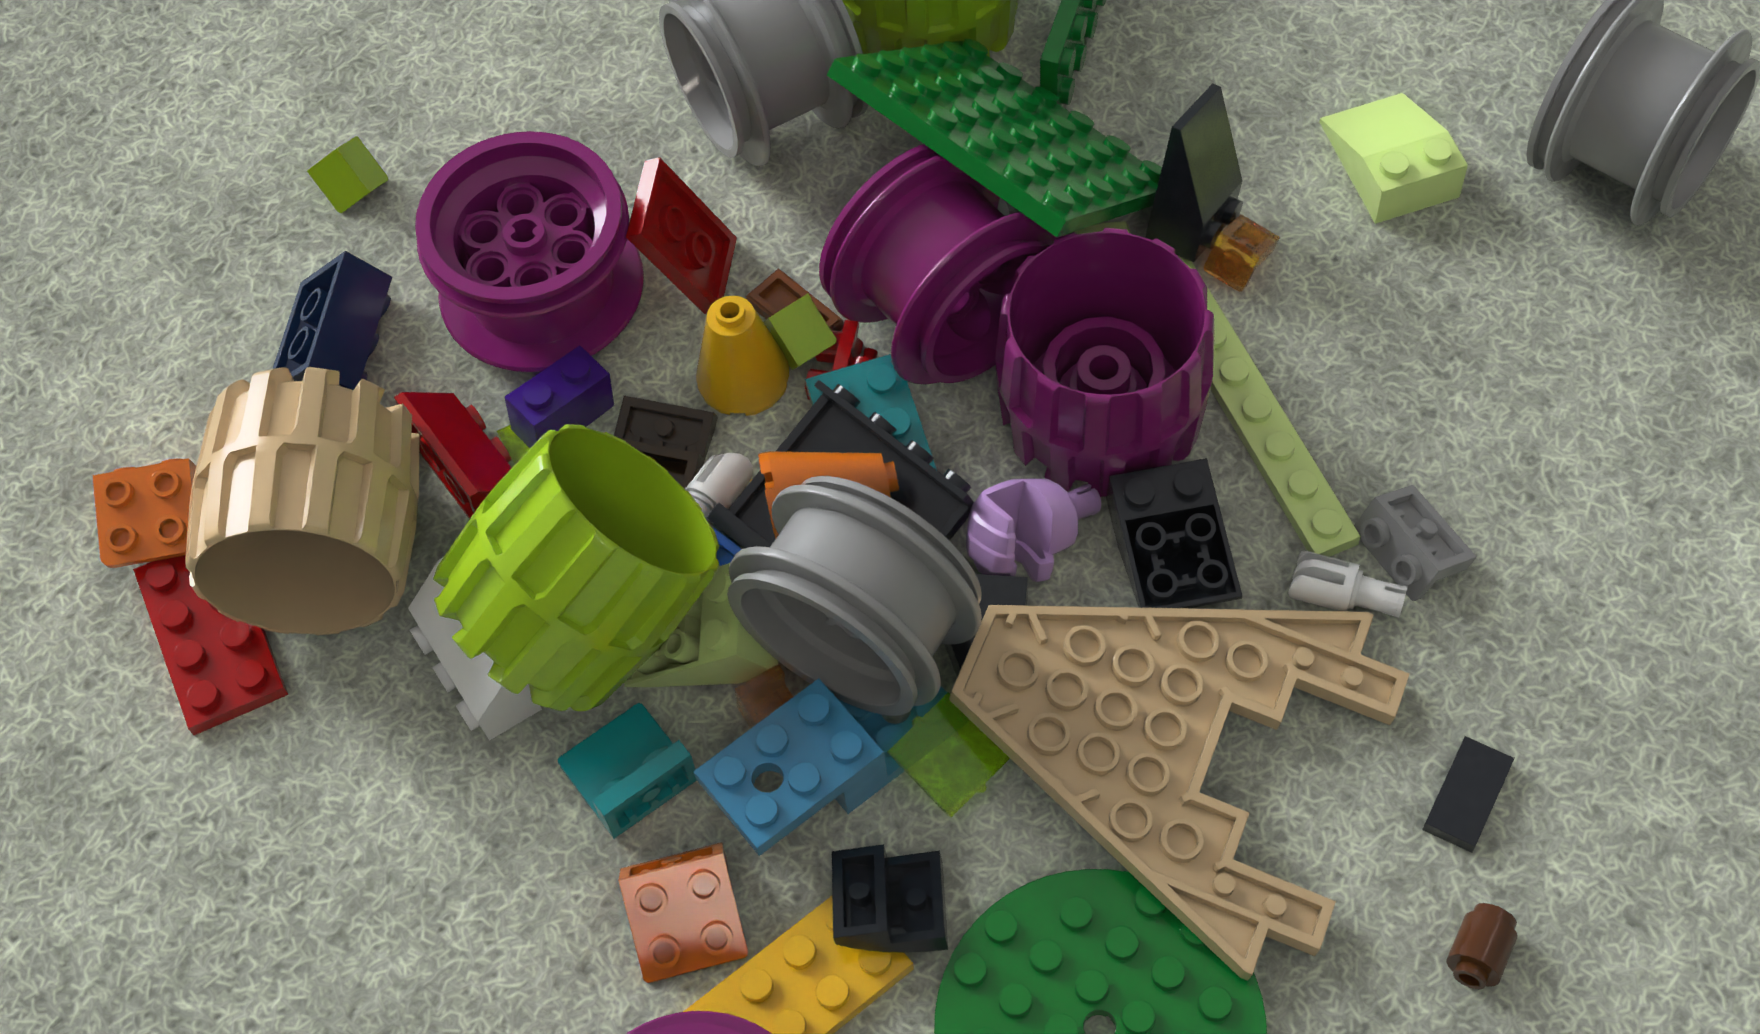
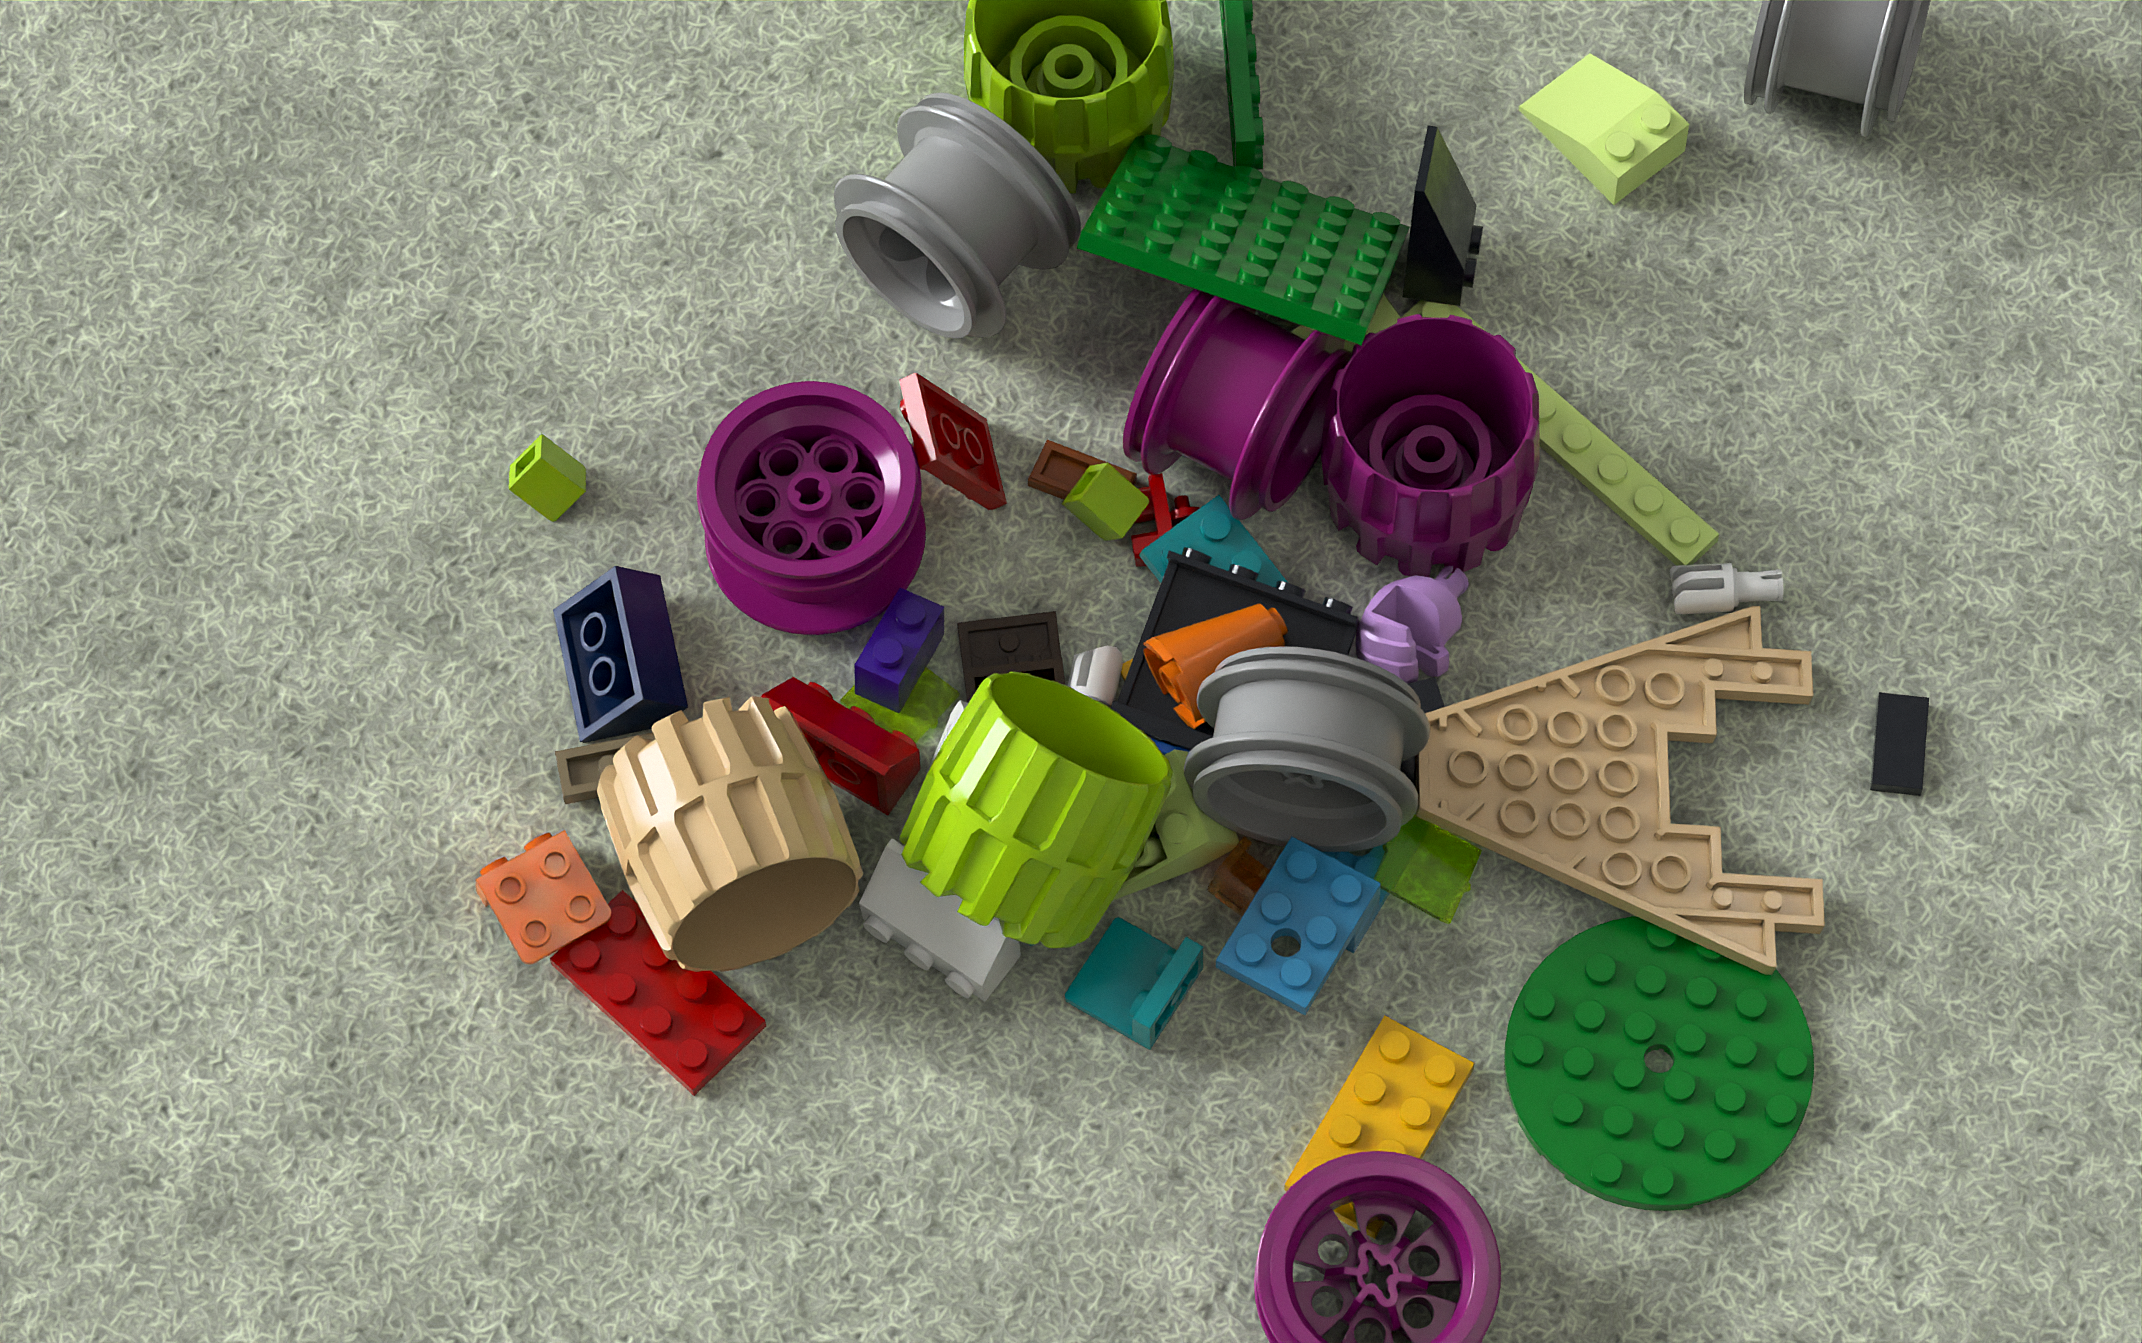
camera: 25 degrees left, 5 degrees up
orange bracket [618,842,748,983] -> none
yellow cone [696,296,789,416] -> none
black slope [832,844,948,953] -> none
black slope [1106,458,1242,608] -> none
clear orange bracket [1203,214,1280,292] -> none
light grey bracket [1354,485,1477,601] -> none
reddish brown brick [1446,903,1518,990] -> none

